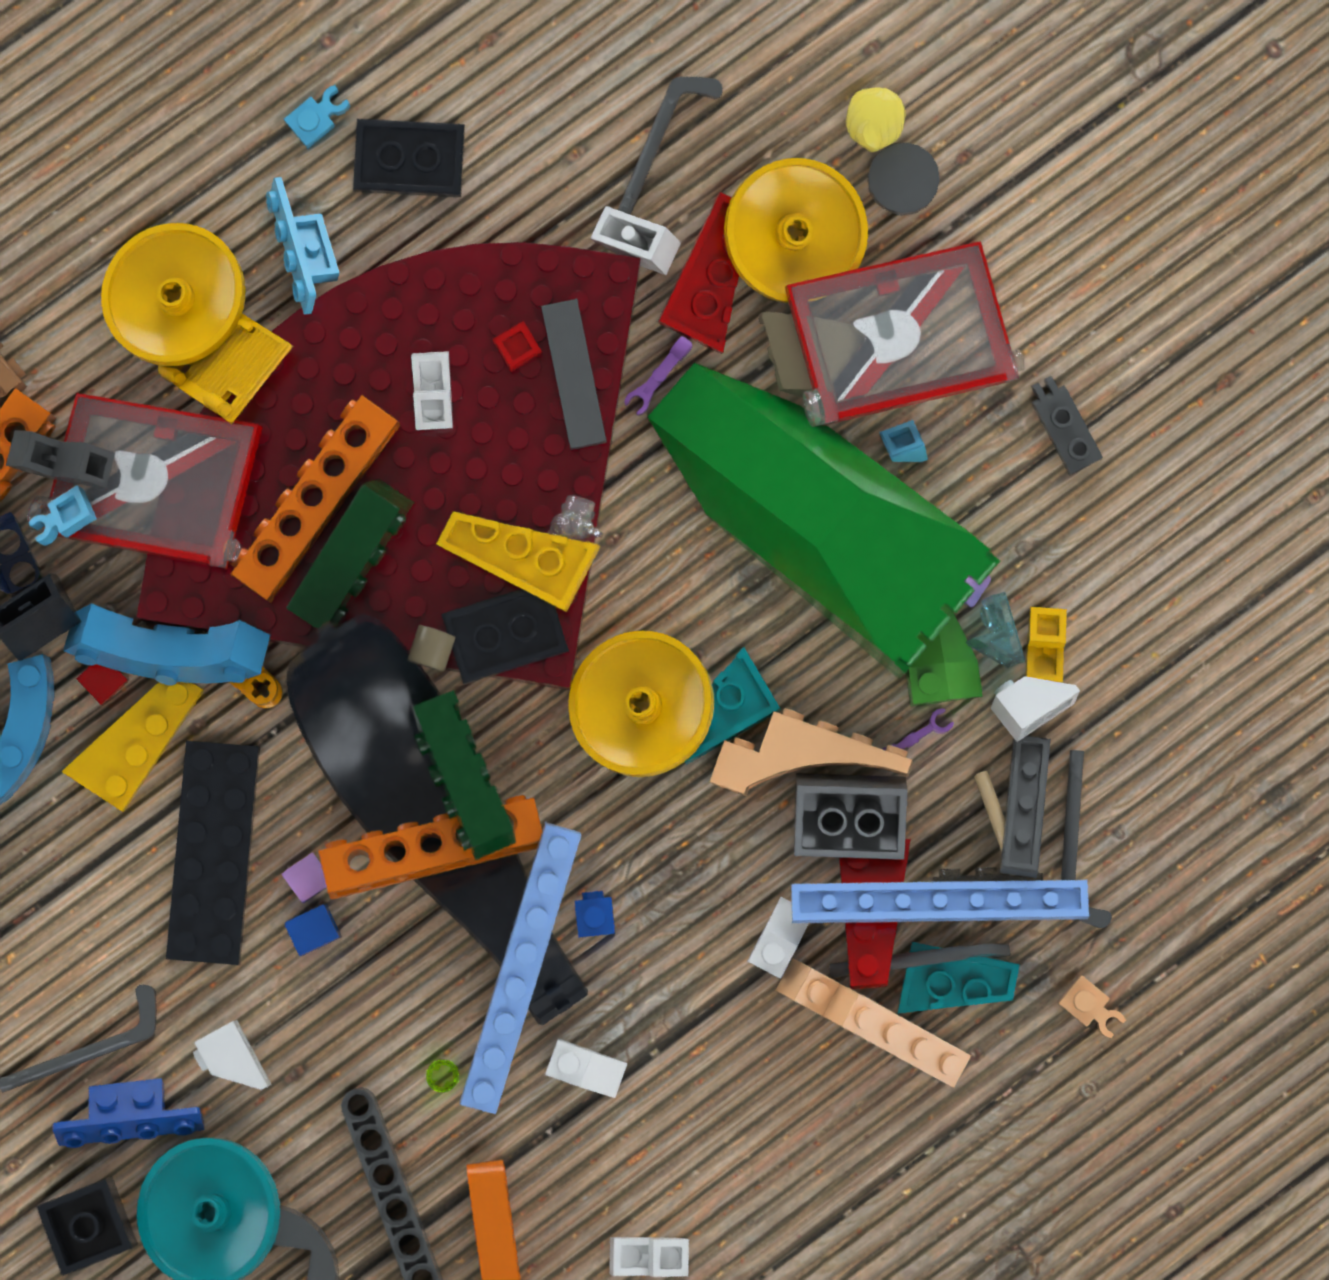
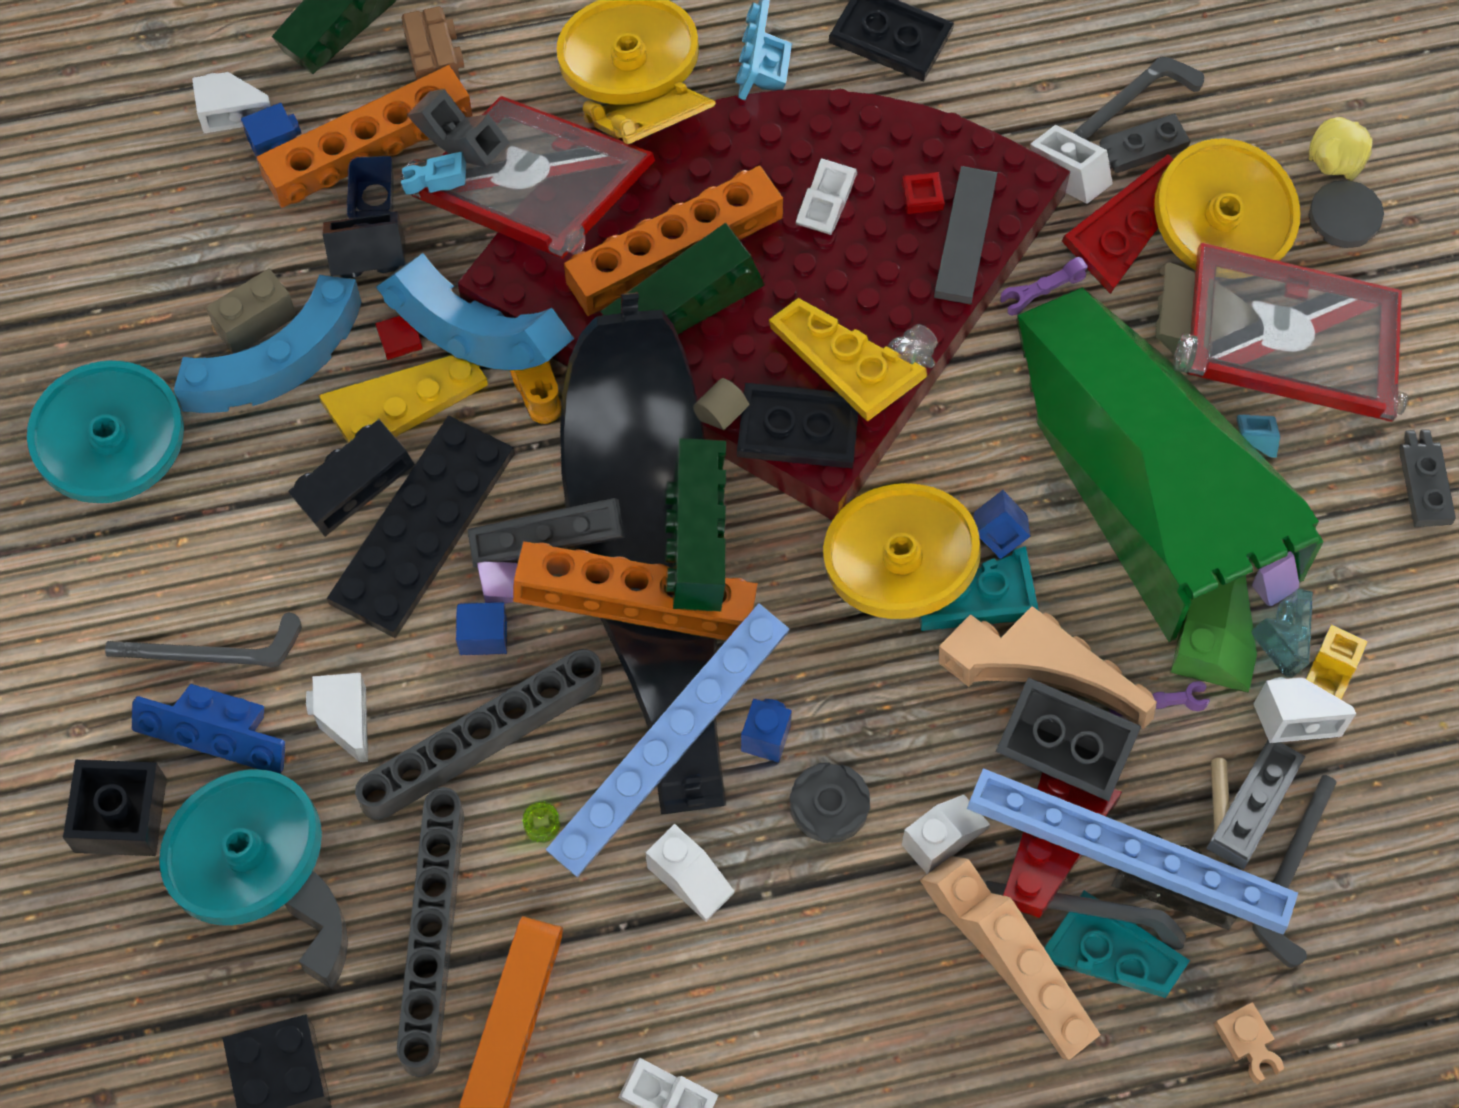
camera: 25 degrees right, 20 degrees down
none -> black brick [288,419,415,537]
none -> dark grey beam [355,649,602,820]
none -> dark grey tile [467,498,625,568]
none -> dark grey tile [790,762,870,843]
none -> blue panel [974,490,1031,559]
none -> dark grey hinge [1099,113,1190,173]

